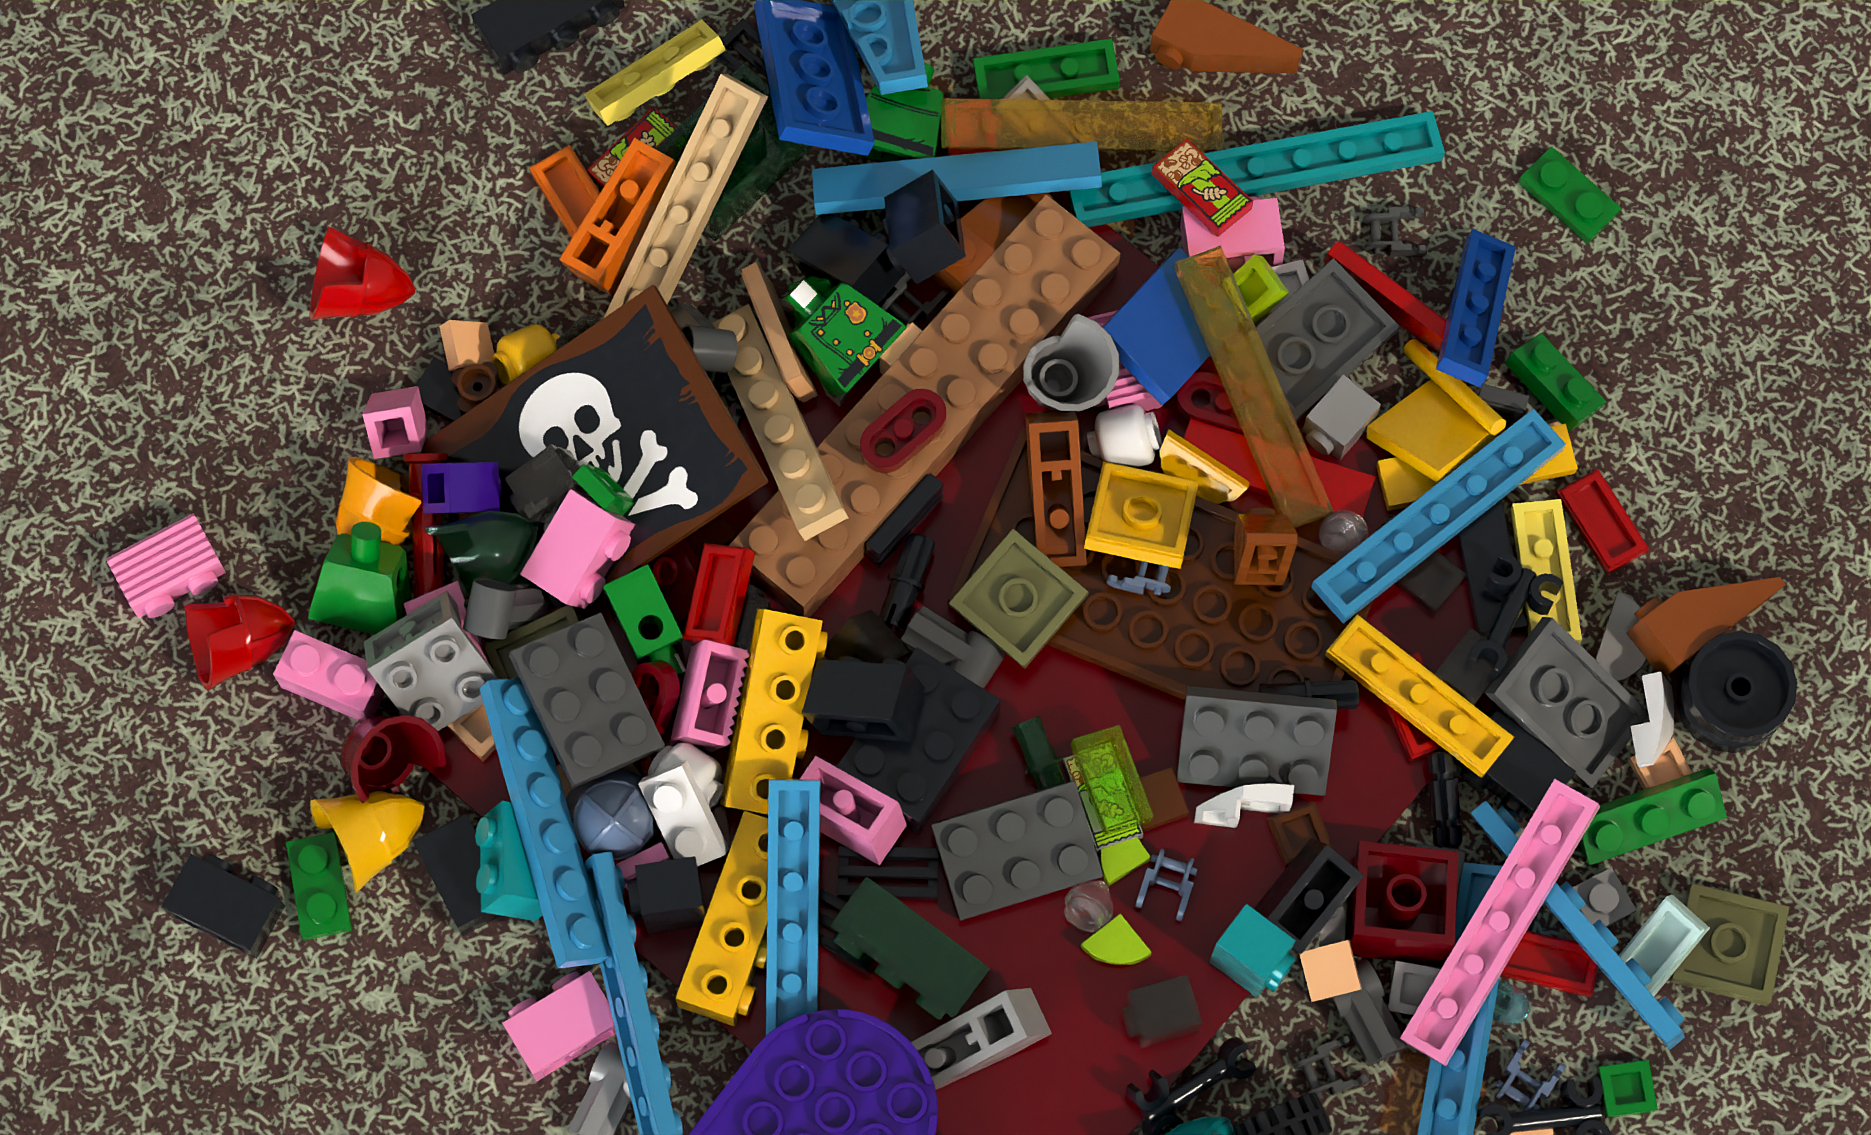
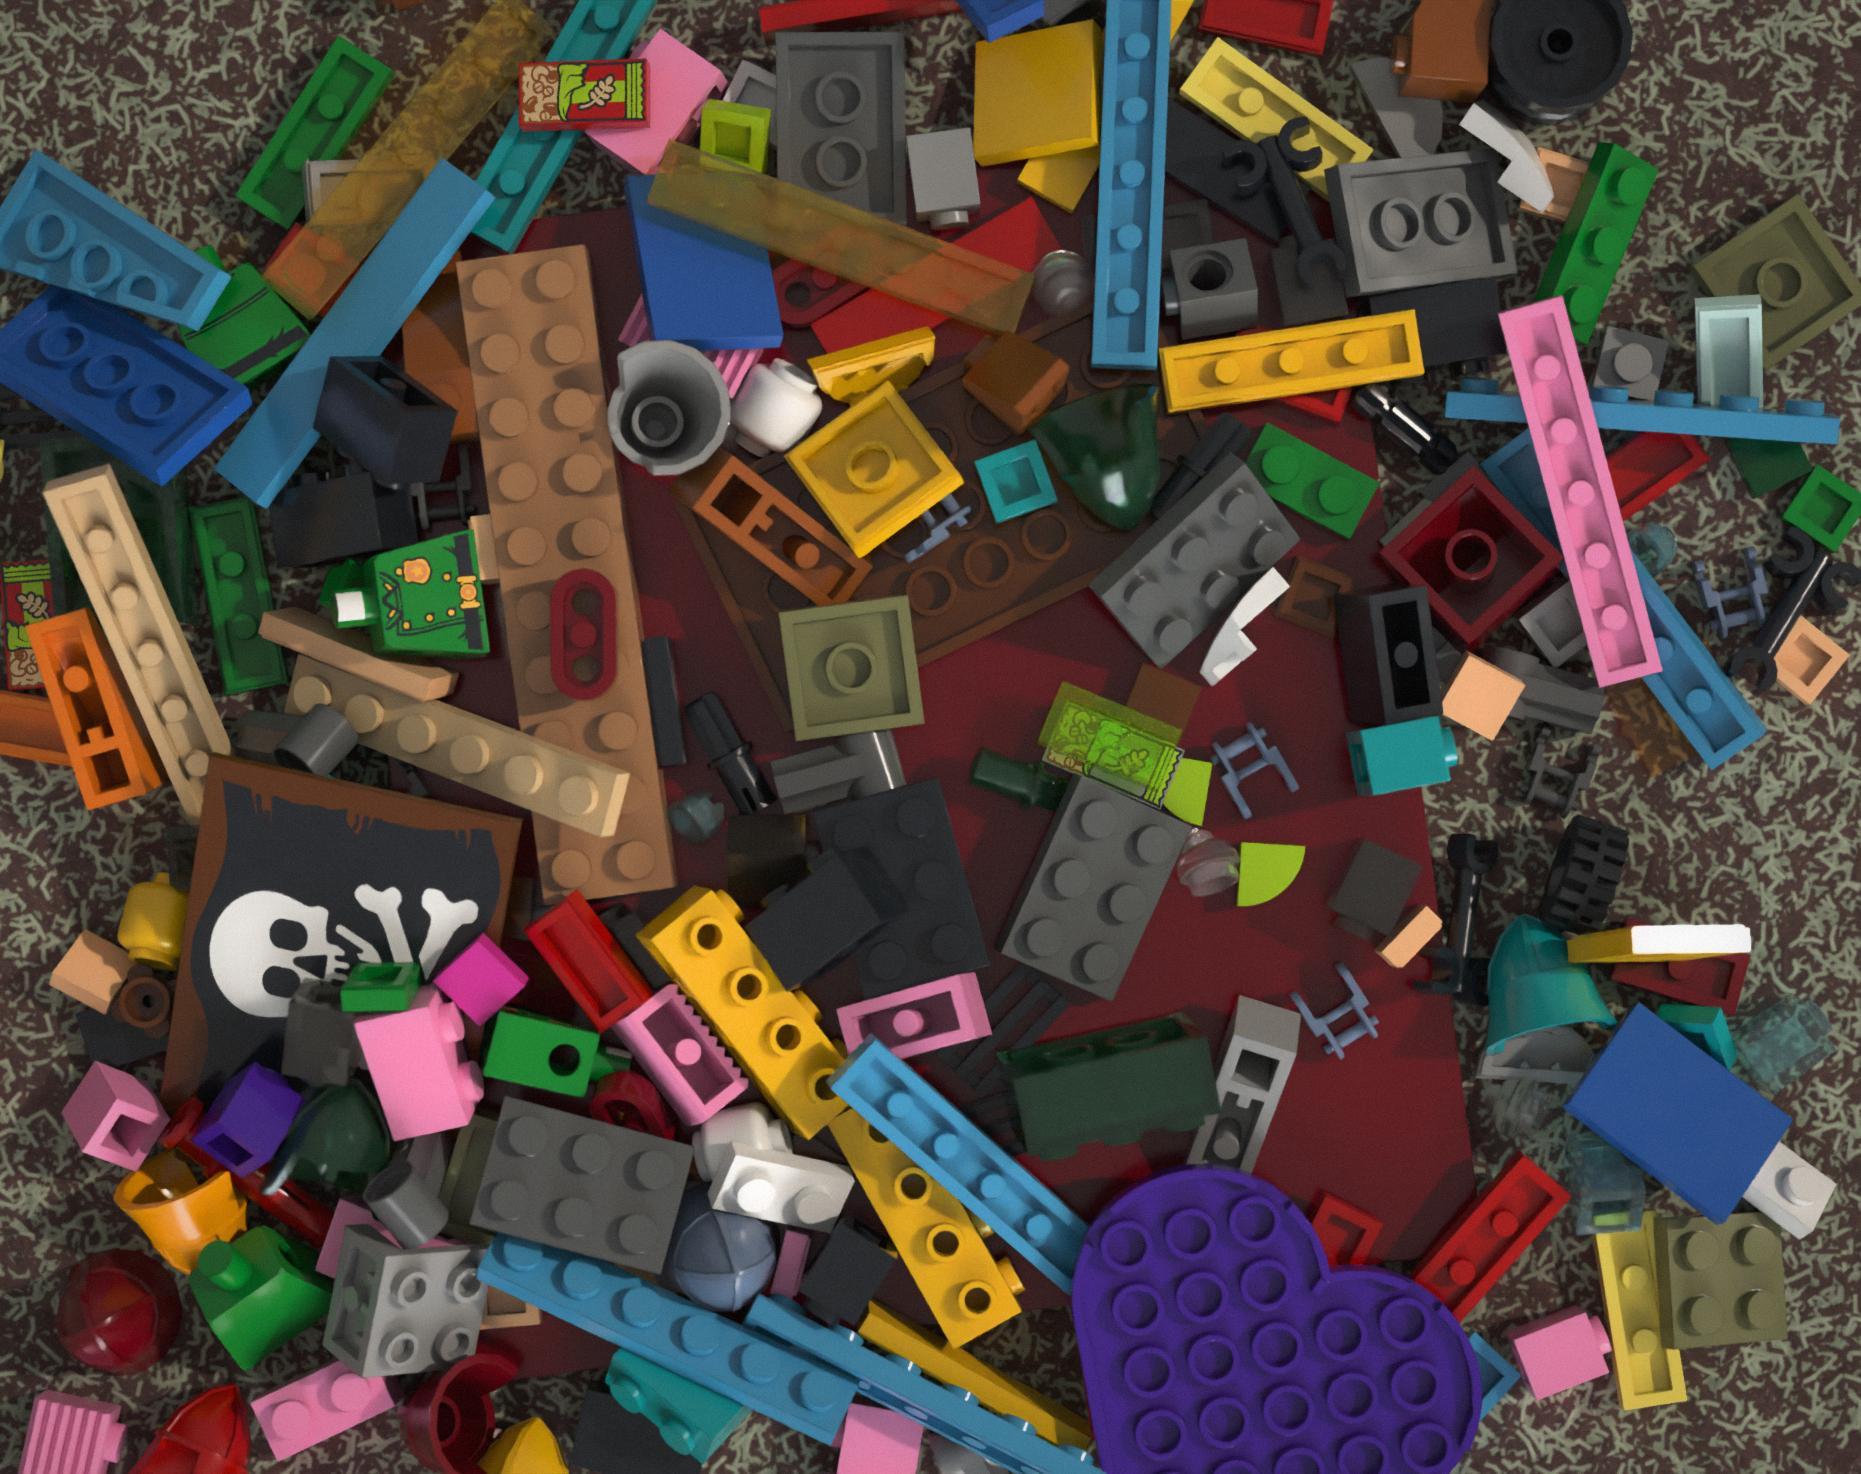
camera: 45 degrees left, 15 degrees up
yellow bar [1403,339,1506,435] -> none
none -> dark red helmet [56,1248,183,1376]
none -> green tile [189,496,290,696]
none -> dark pink tile [433,932,529,1027]
none -> clear light blue hinge [668,789,725,847]
none -> yellow tile [857,1298,1092,1451]
none -> teal plate [974,439,1058,524]
none -> clear green helmet [1028,384,1160,531]
none -> dark grey brick [1160,238,1258,340]
none -> green plate [1244,422,1380,541]
none -> sand blue piece [1288,961,1379,1060]
none -> light nougat tile [1374,904,1443,968]
none -> dark green tile [1724,438,1813,499]

